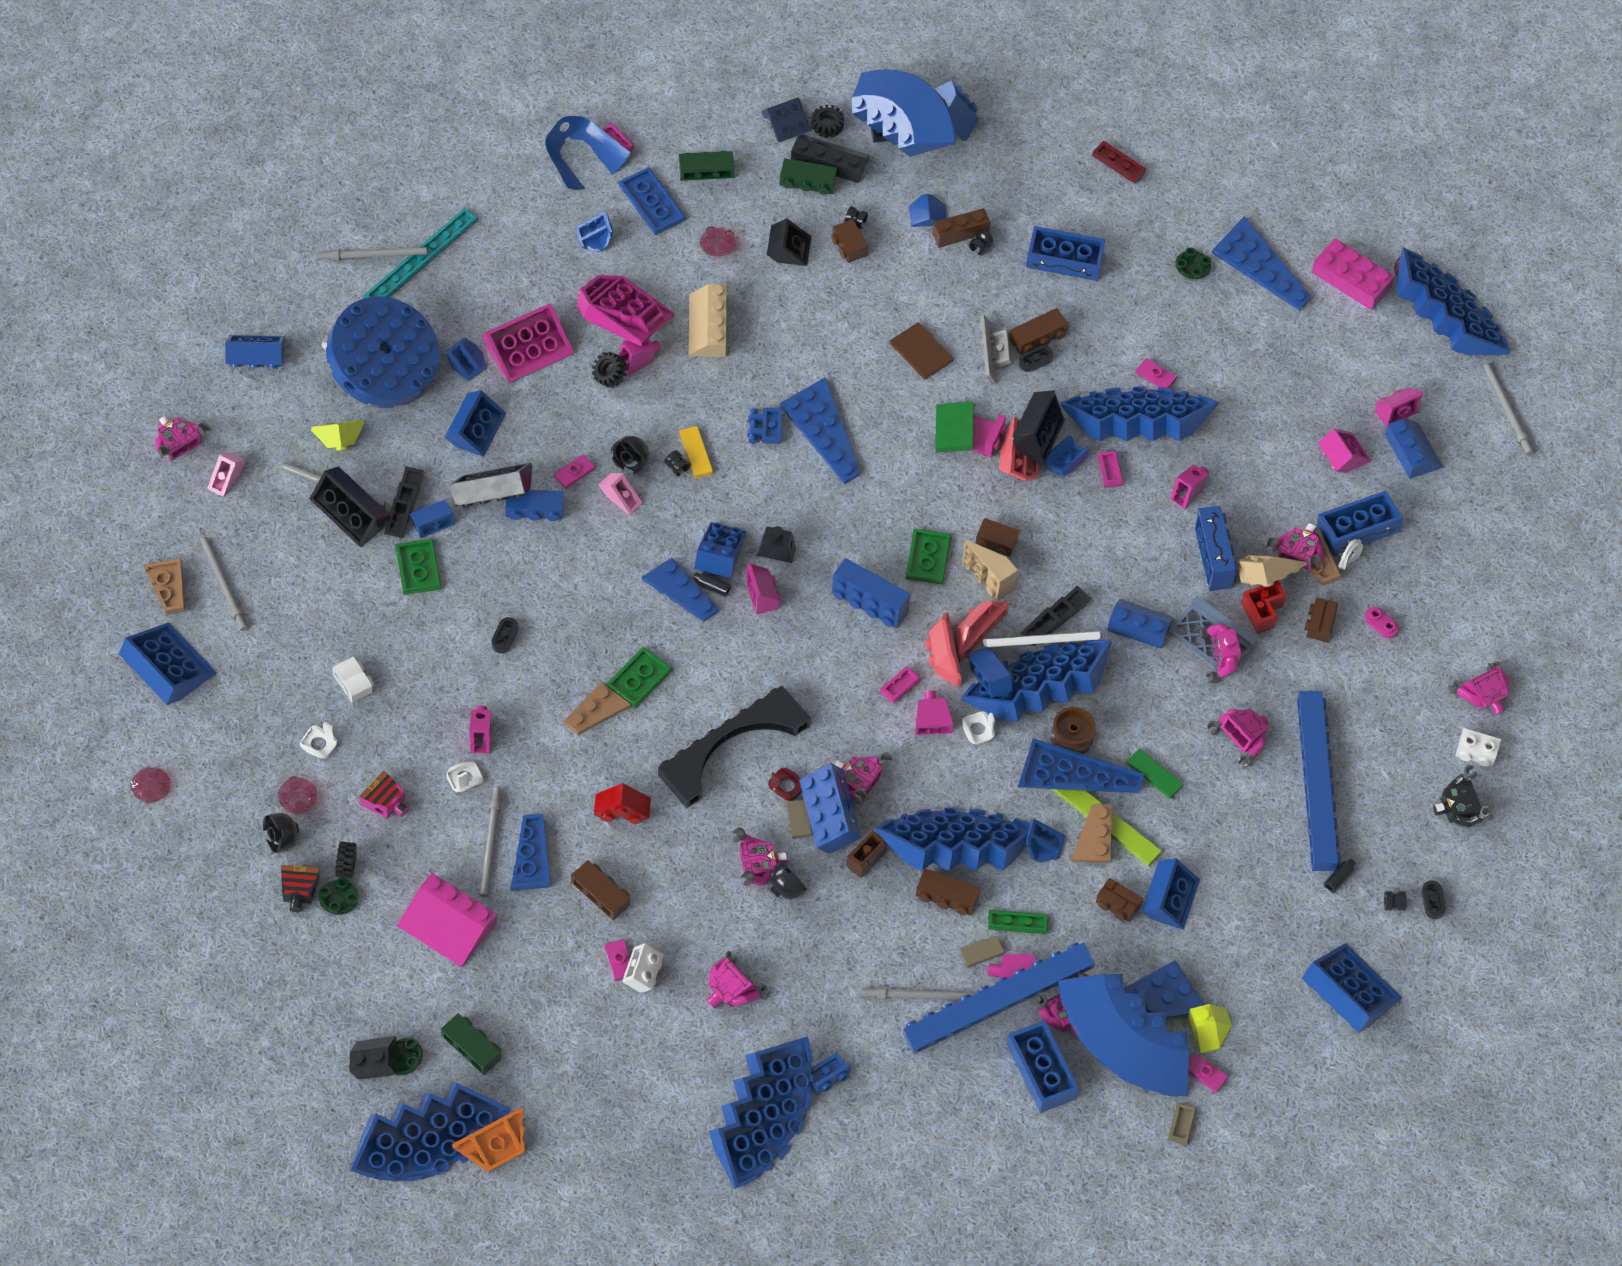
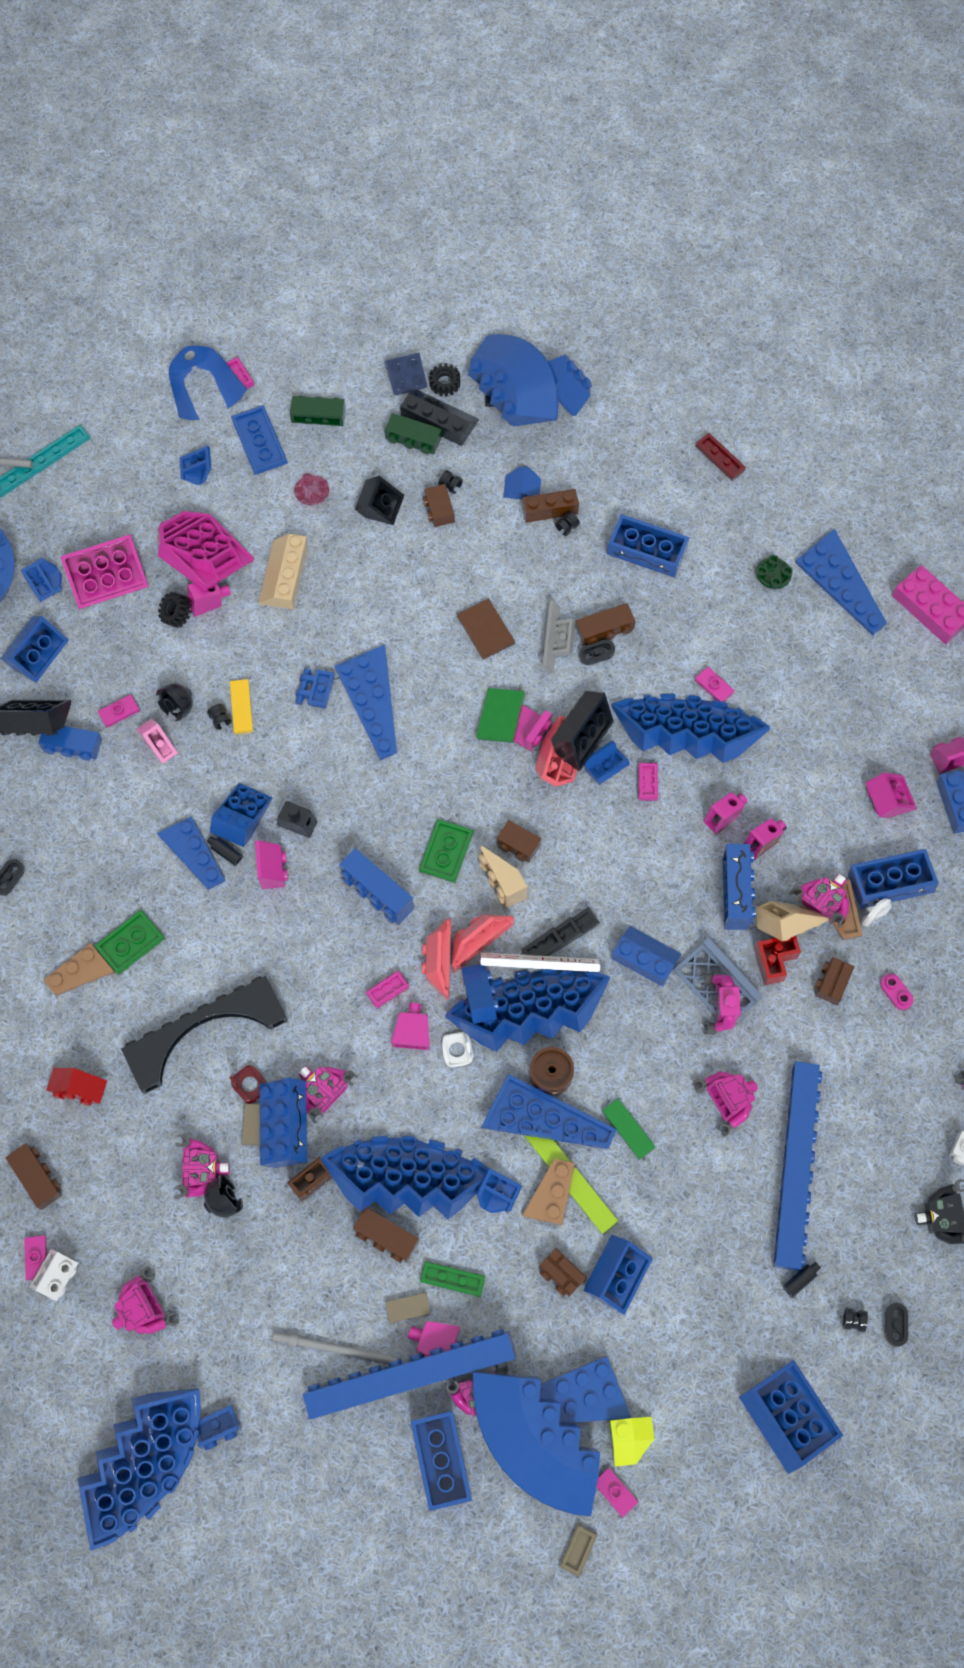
camera: 15 degrees right, 10 degrees up
none -> dark pink torso [743,818,787,861]

